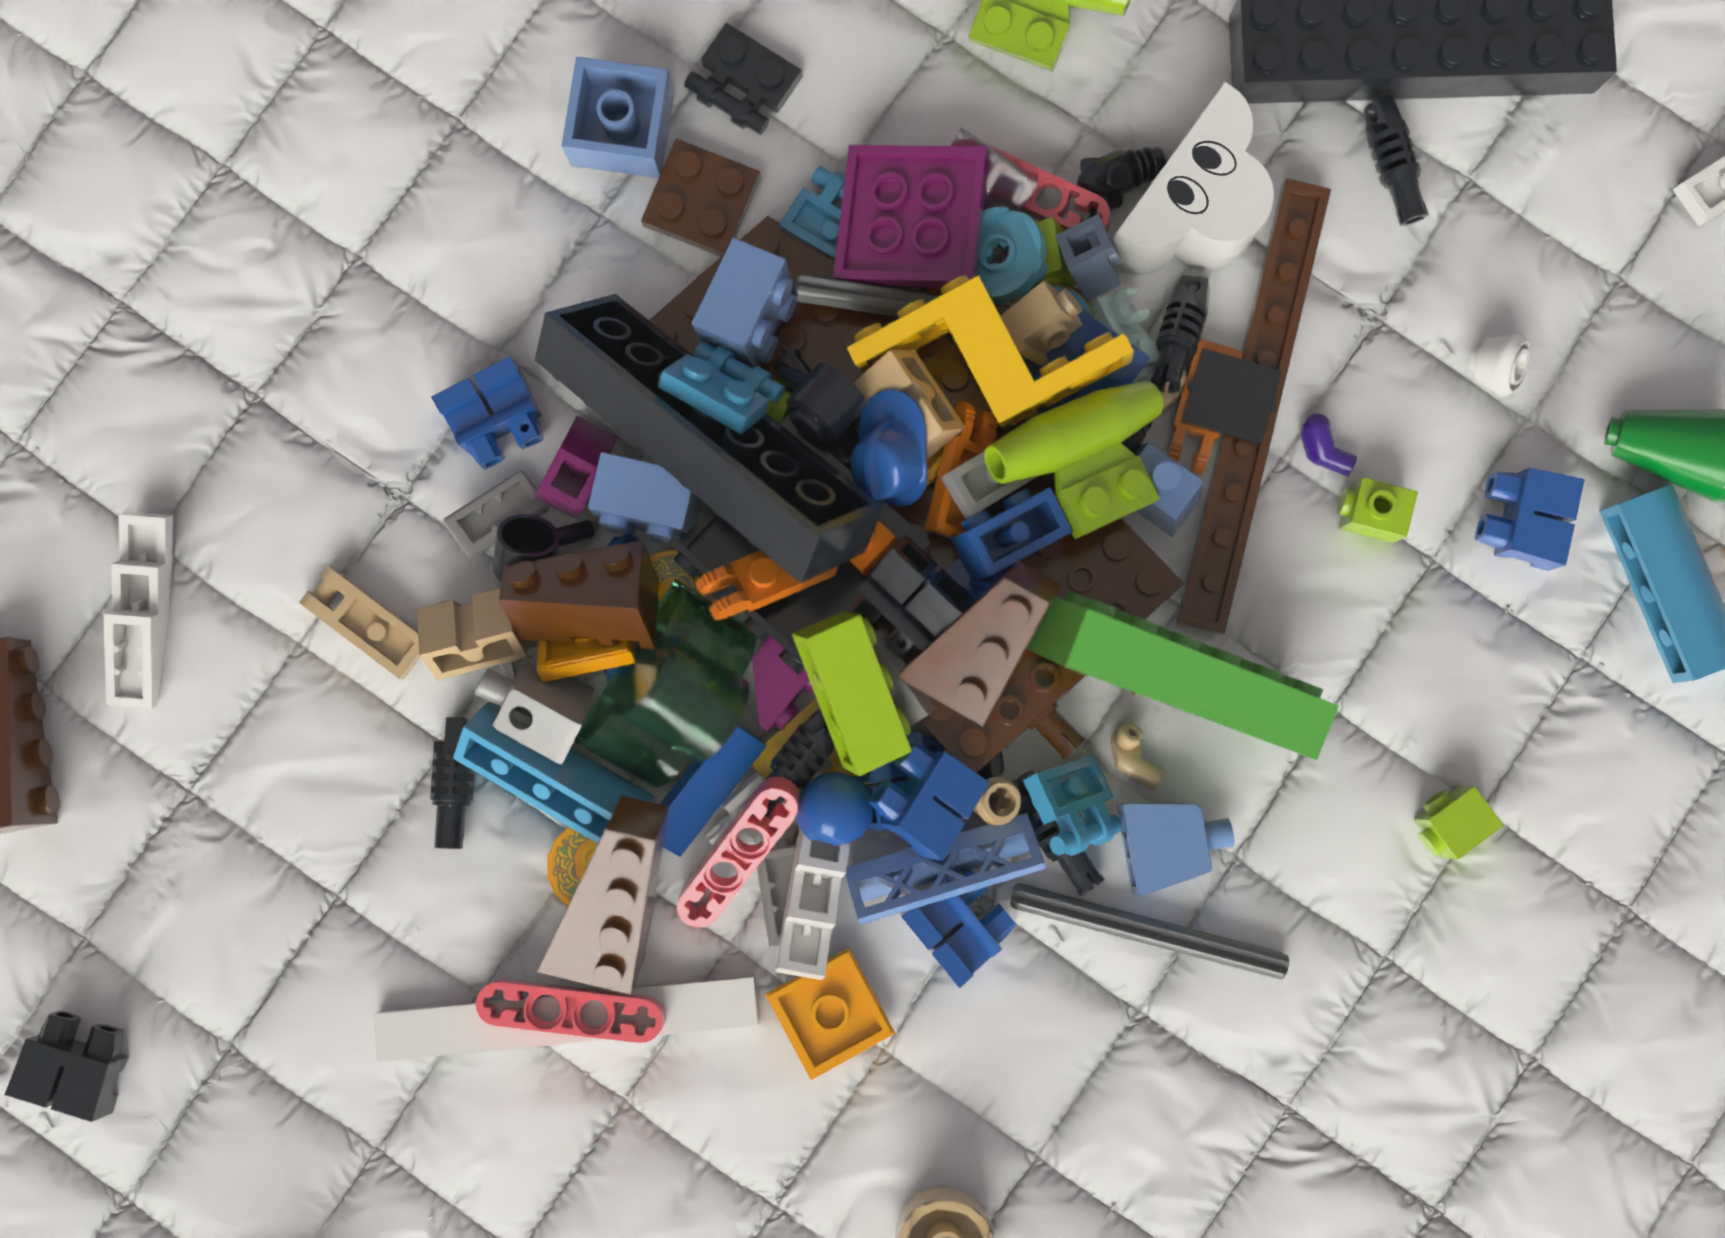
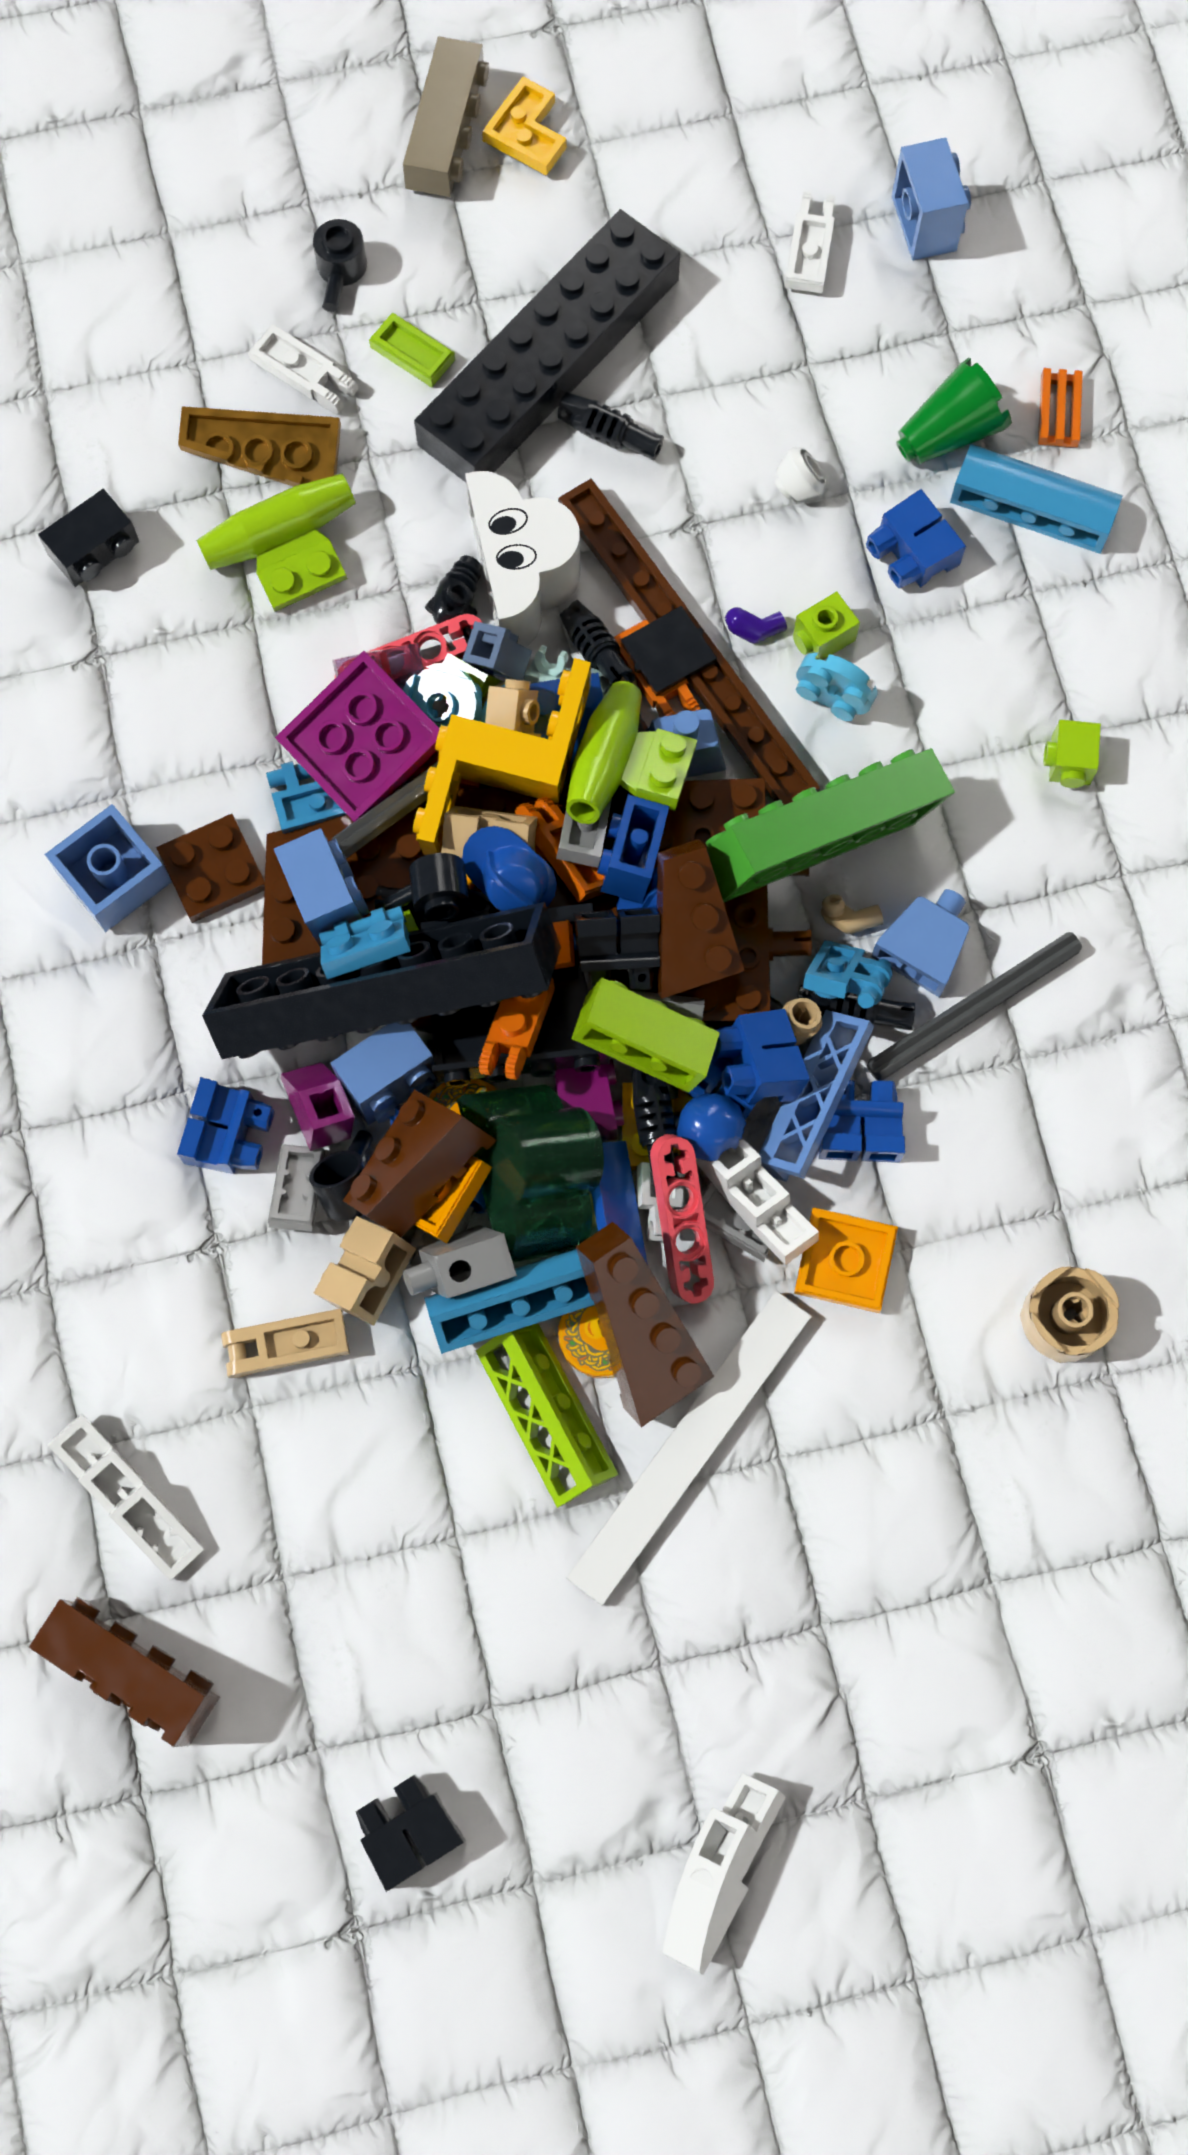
camera: 50 degrees left, 10 degrees down
black hinge [430,717,475,849] -> none
coral beam [476,979,666,1043] -> none
black plate [684,22,802,135] -> none
none -> lime fence [476,1323,619,1508]
none -> medium azure plate [795,653,878,721]

